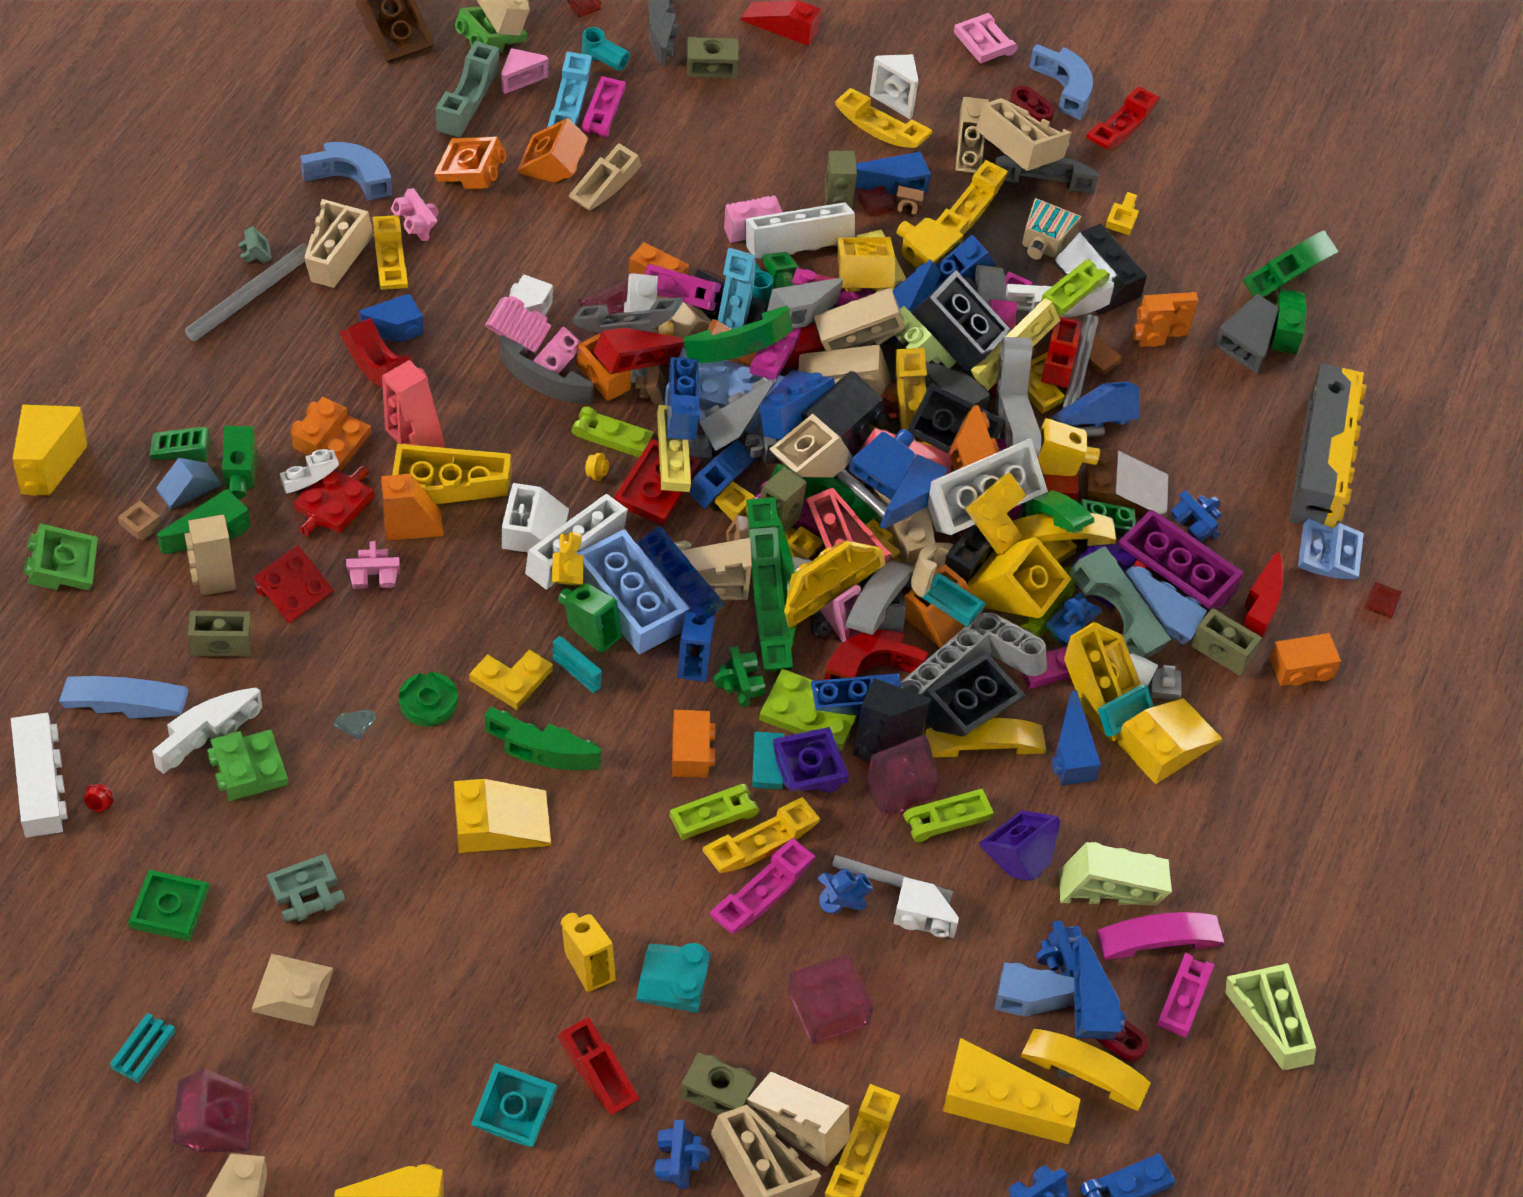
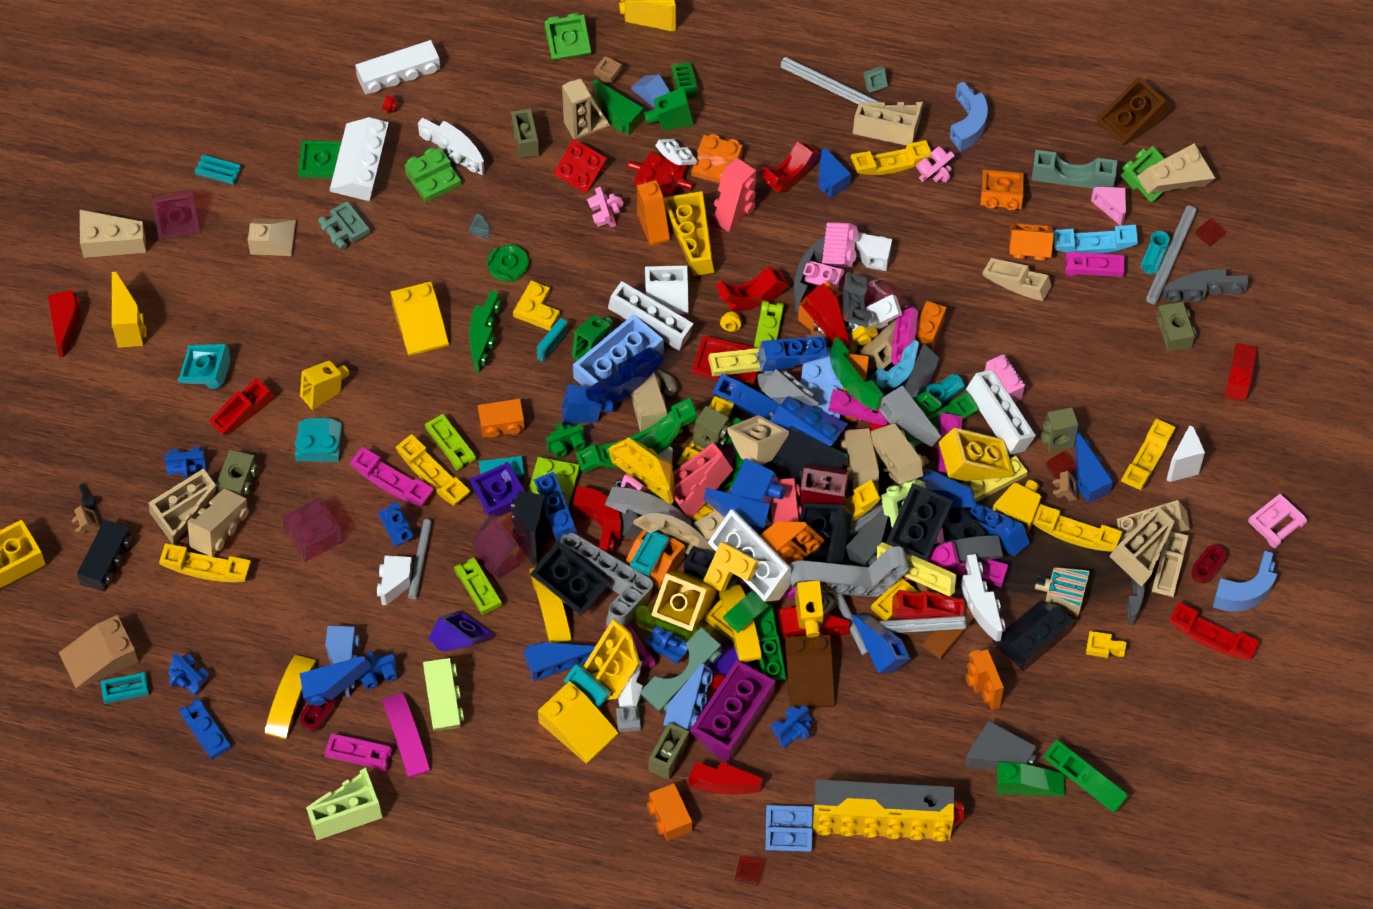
camera: 85 degrees right, 5 degrees up
medium blue slope [59,676,189,719] -> none
yellow plate [552,532,584,586] -> none
yellow wedge [943,1038,1080,1144] -> none
lime plate [1041,259,1110,317] -> none
none -> white slope [330,117,389,201]
none -> red arch [715,266,789,311]
none -> dark red slope [801,464,850,507]
none -> light grey axle [1146,205,1197,305]

